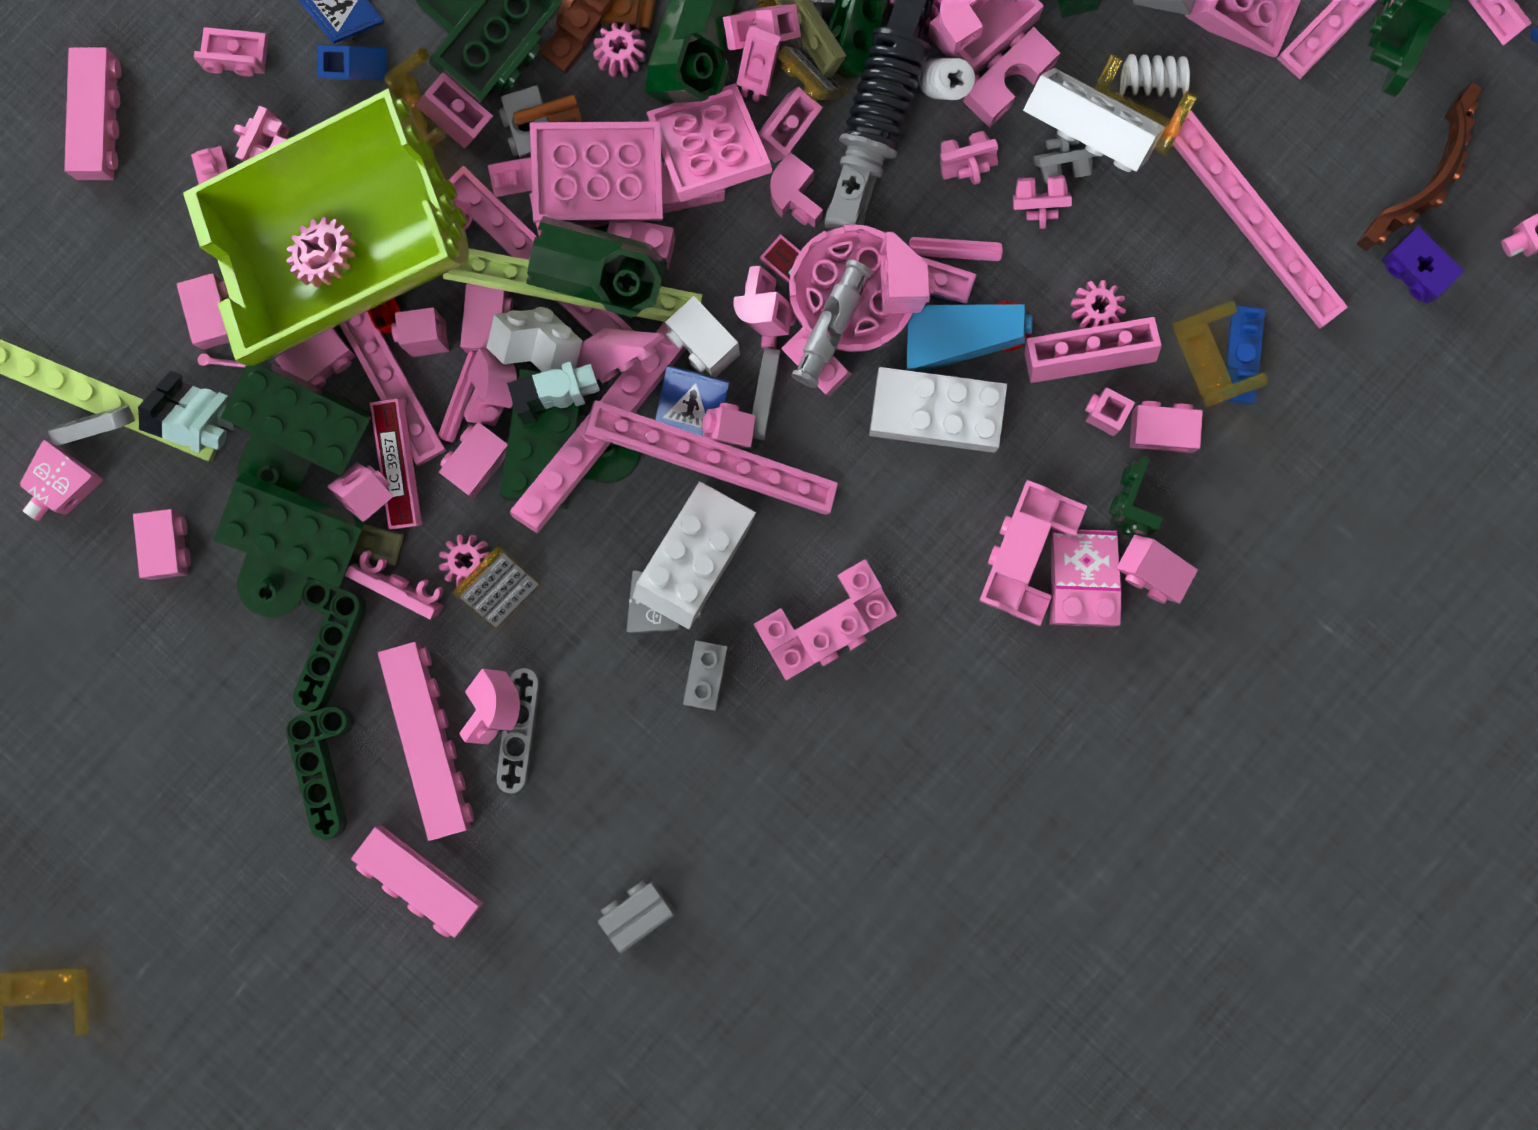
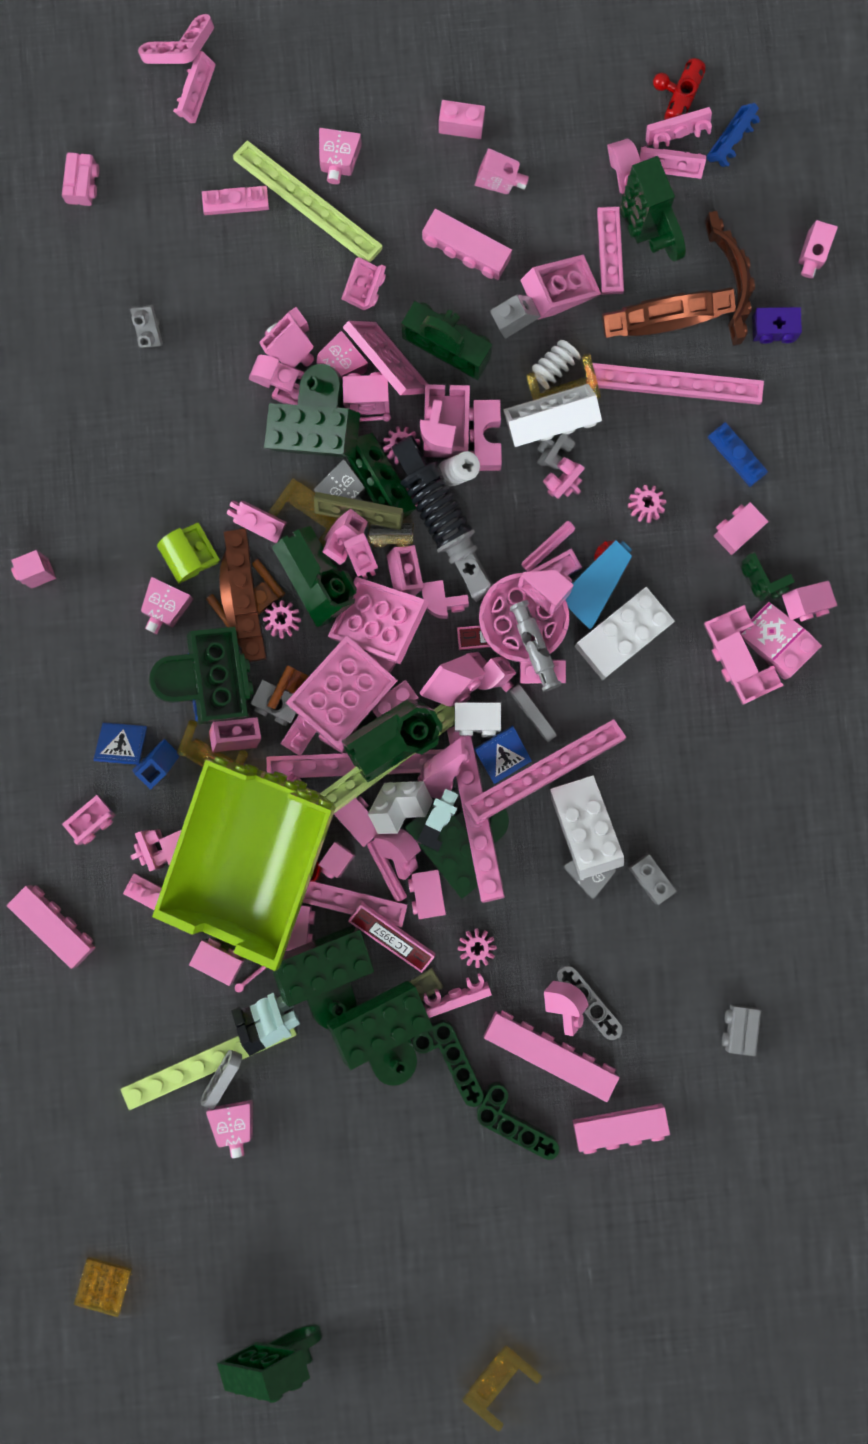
camera: 55 degrees left, 0 degrees up
bright pink brick [133,509,191,580] -> none
bright pink gear [286,217,356,288] -> none
bright pink brick [327,462,393,522] -> none
tile [453,545,540,629] -> none
bright pink brick [702,403,756,449] -> none
bright pink bracket [753,559,898,681] -> none
bright pink hips [940,131,998,185] -> none
bright pink brick [1024,317,1162,383] -> none
bright pink brick [1085,387,1135,436] -> none
clear yellow plate [1172,301,1269,407] -> none
none -> bright pink slope [419,653,486,707]
none -> copper piece [602,287,736,338]

